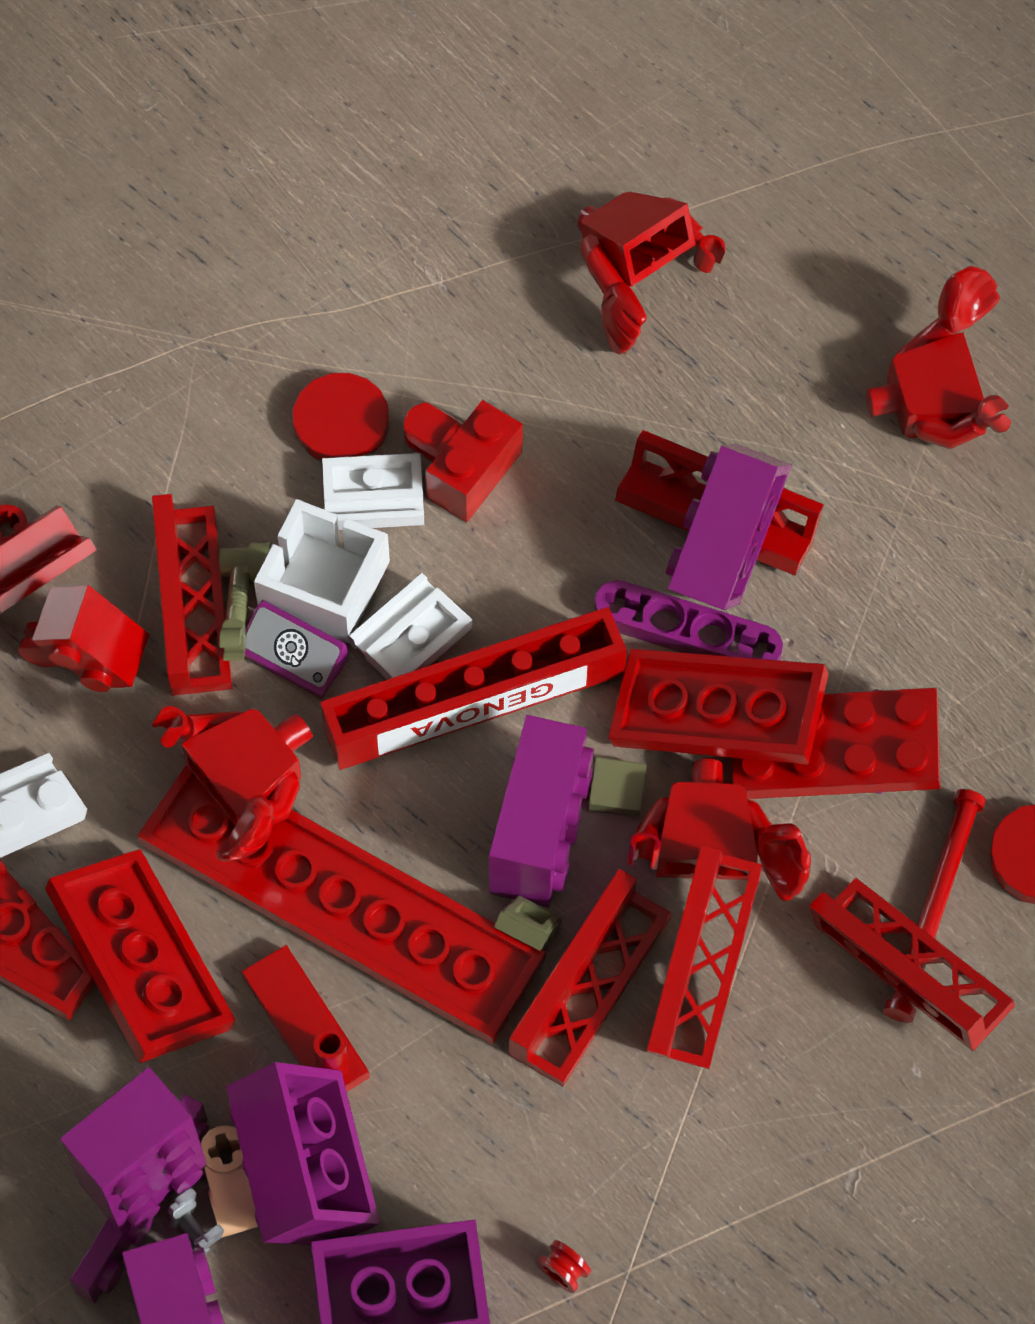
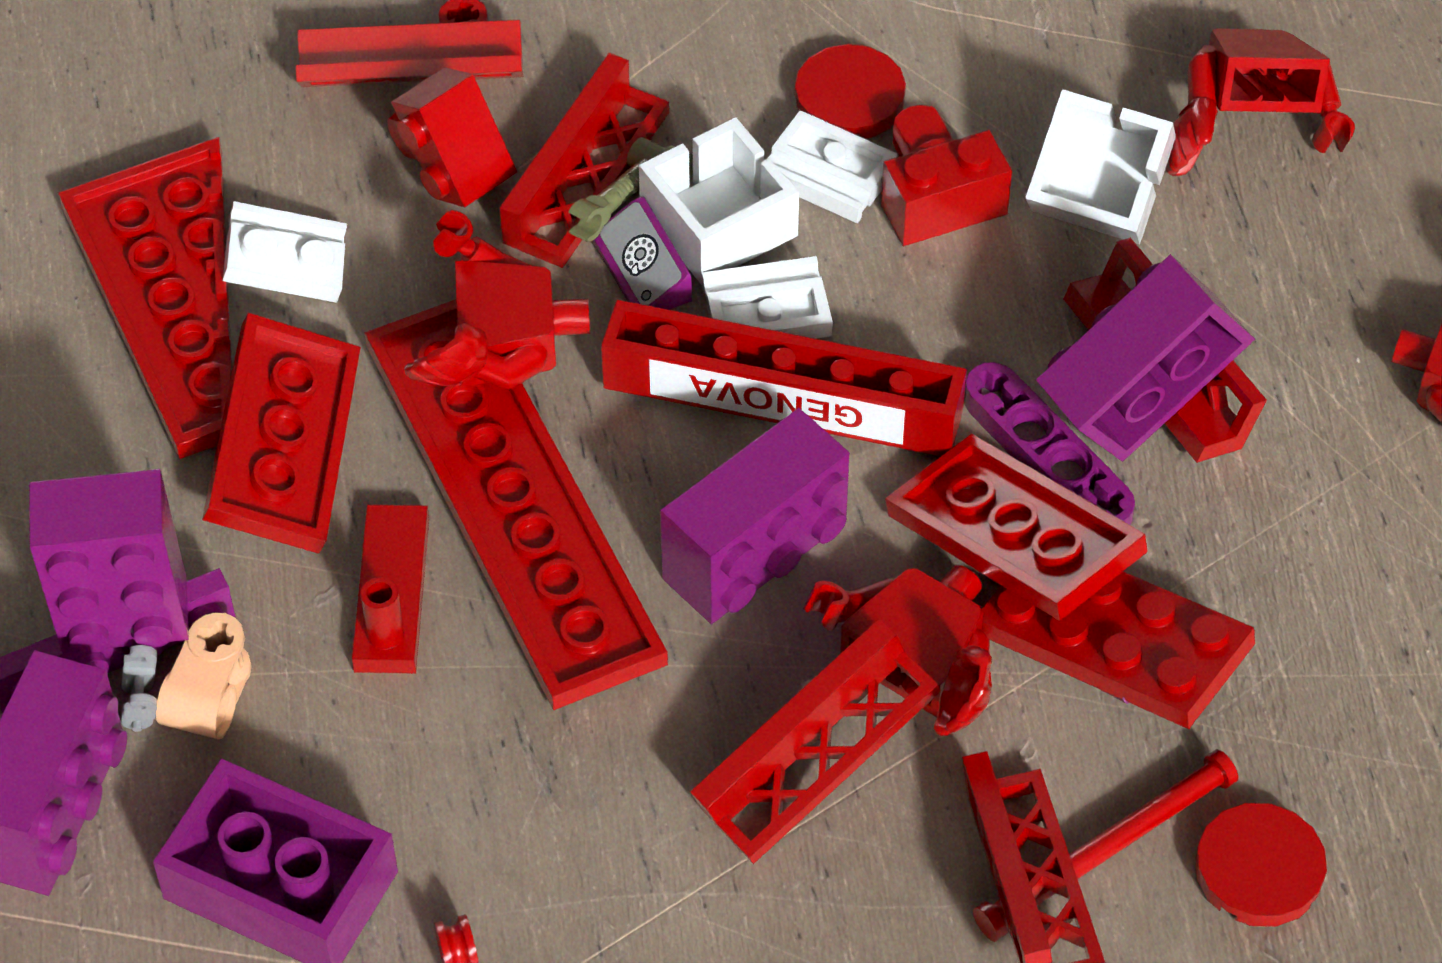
camera: 35 degrees right, 10 degrees down
magenta brick [226,1062,380,1245] -> none
olive tile [494,896,563,951] -> none
red fence [509,869,671,1087] -> none
olive tile [589,757,647,818] -> none
none -> white piece [1026,89,1176,244]

